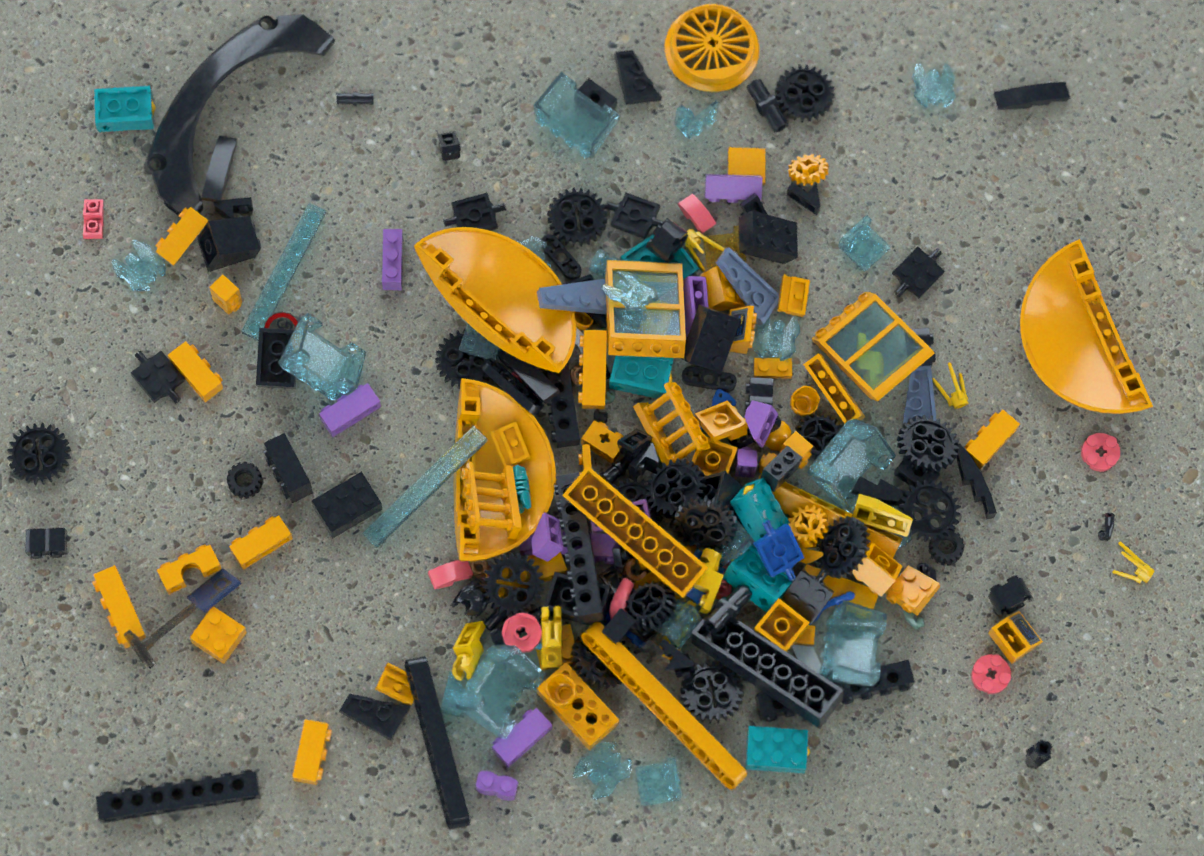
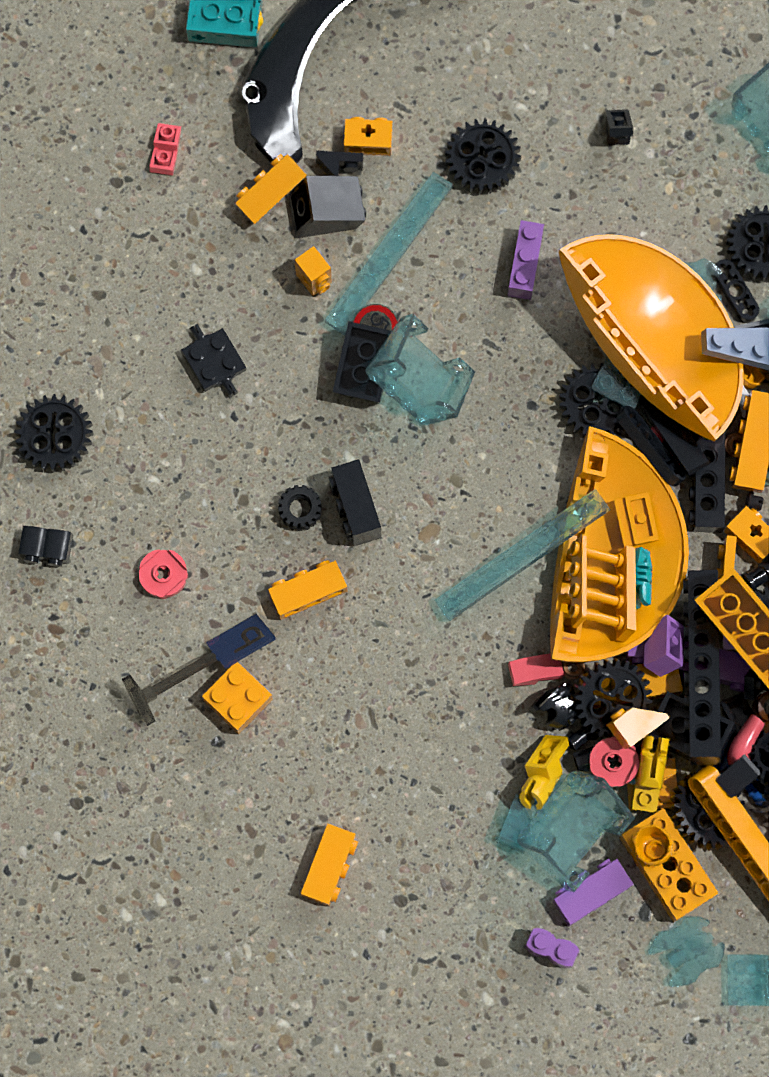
camera: 15 degrees right, 5 degrees up
light orange brick [92,565,147,649] -> none
black brick [96,770,261,823] -> none
clear light blue piece [112,240,166,292] -> none
light orange arch [157,545,222,595] -> none
light orange brick [168,341,223,402] -> none
slope [201,136,237,203] -> none
black brick [311,471,383,539] -> none
medium lavender brick [319,383,381,437] -> none
black pin [336,91,374,106] -> none
black wing [339,694,411,741] -> none
light orange plate [375,663,414,706] -> none
black beam [404,656,470,830] -> none
black plate [443,193,506,231] -> none
none -> coral plate [139,549,188,599]
none -> light orange brick [344,117,392,156]
none -> black gear [445,118,521,194]
none -> slope [607,708,669,749]

